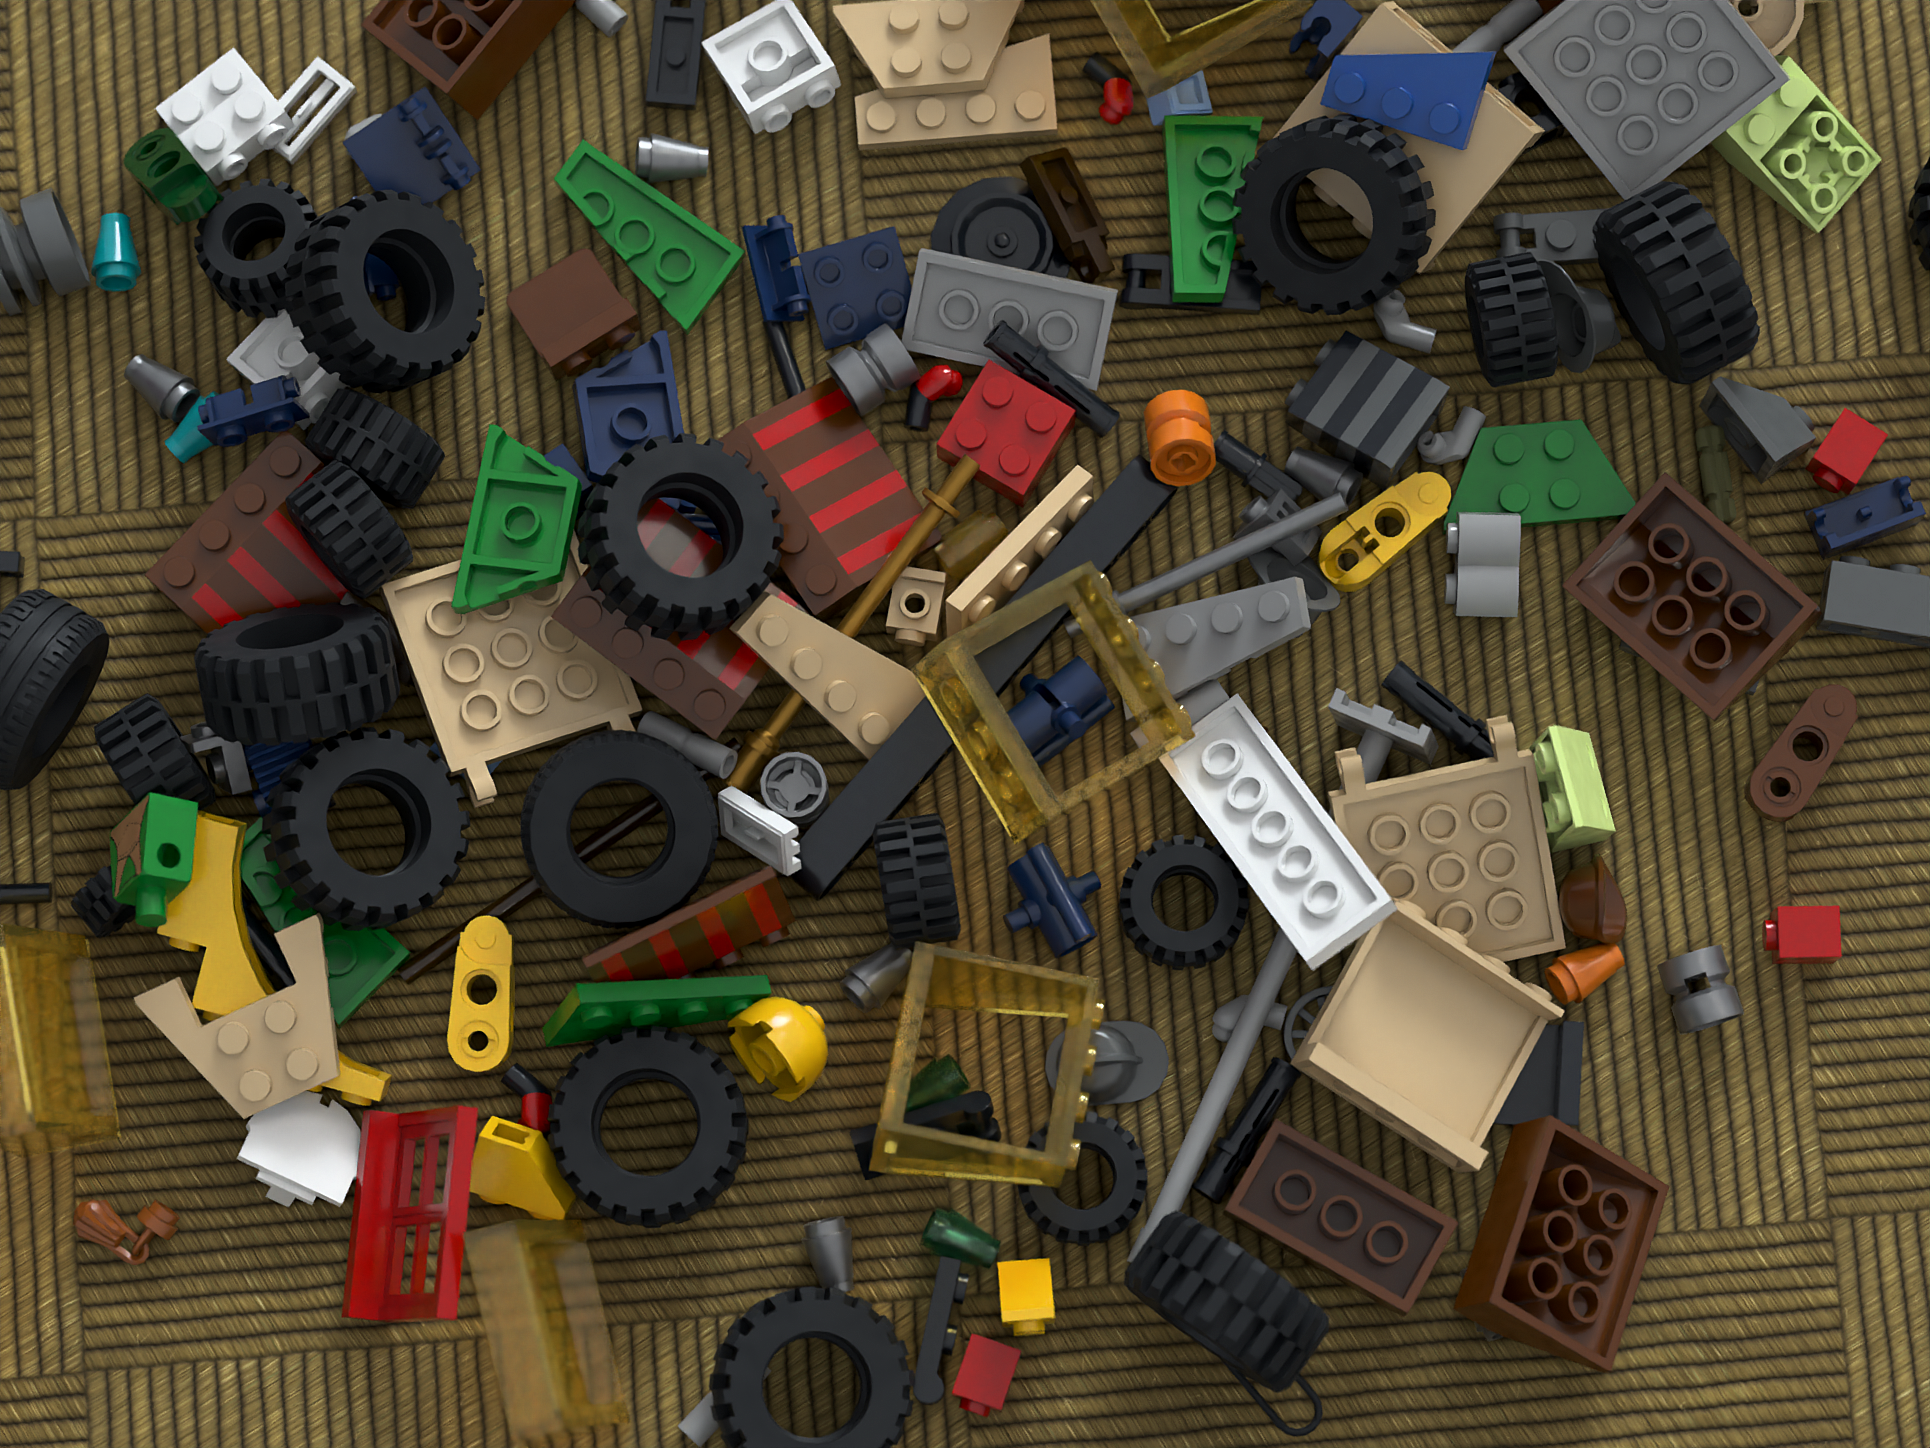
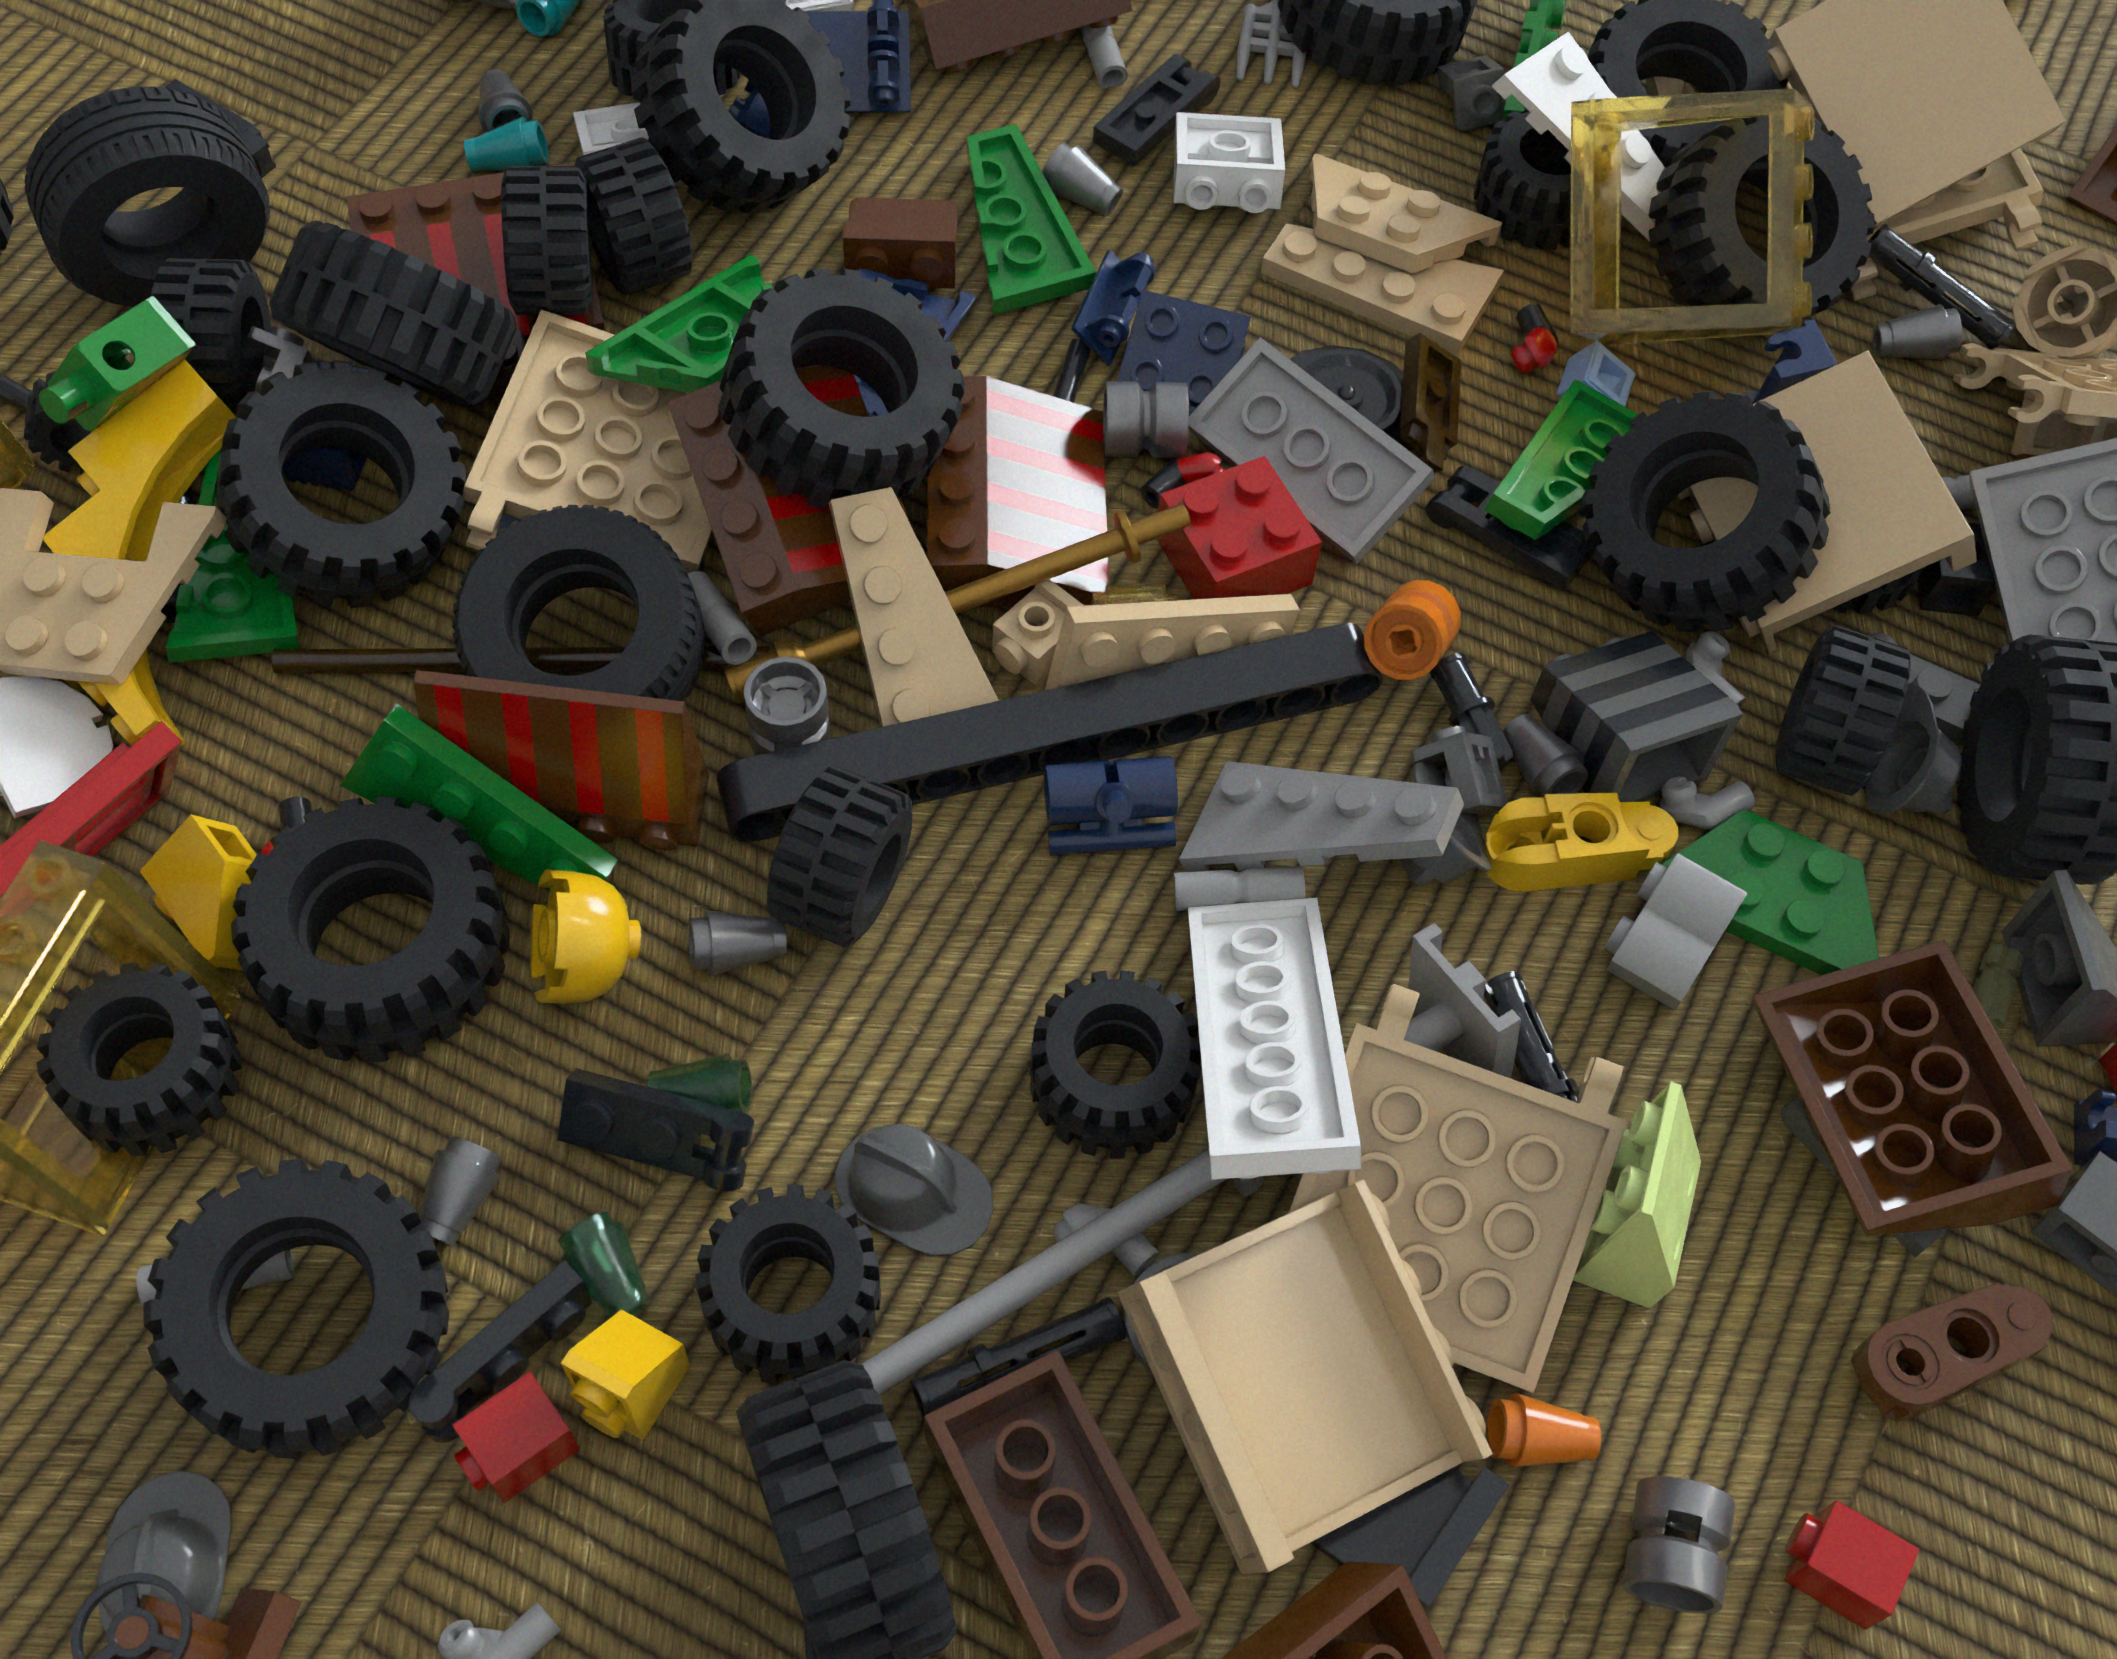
camera: 25 degrees right, 20 degrees down
dark blue hinge [197,375,310,447] -> none
yellow piece [447,915,515,1073] -> none
white tile [718,786,801,876] -> none
clear yellow windscreen [869,941,1105,1187] -> none
clear yellow windscreen [911,560,1196,845] -> none
black pin [983,320,1120,438] -> none
dark blue pin [1003,843,1101,959] -> none
flat silver bar [1063,492,1349,638] -> none
blue wing [1320,51,1497,150] -> none
reddish brown helmet [1558,854,1627,944] -> none
none -> black tyre [36,962,242,1156]

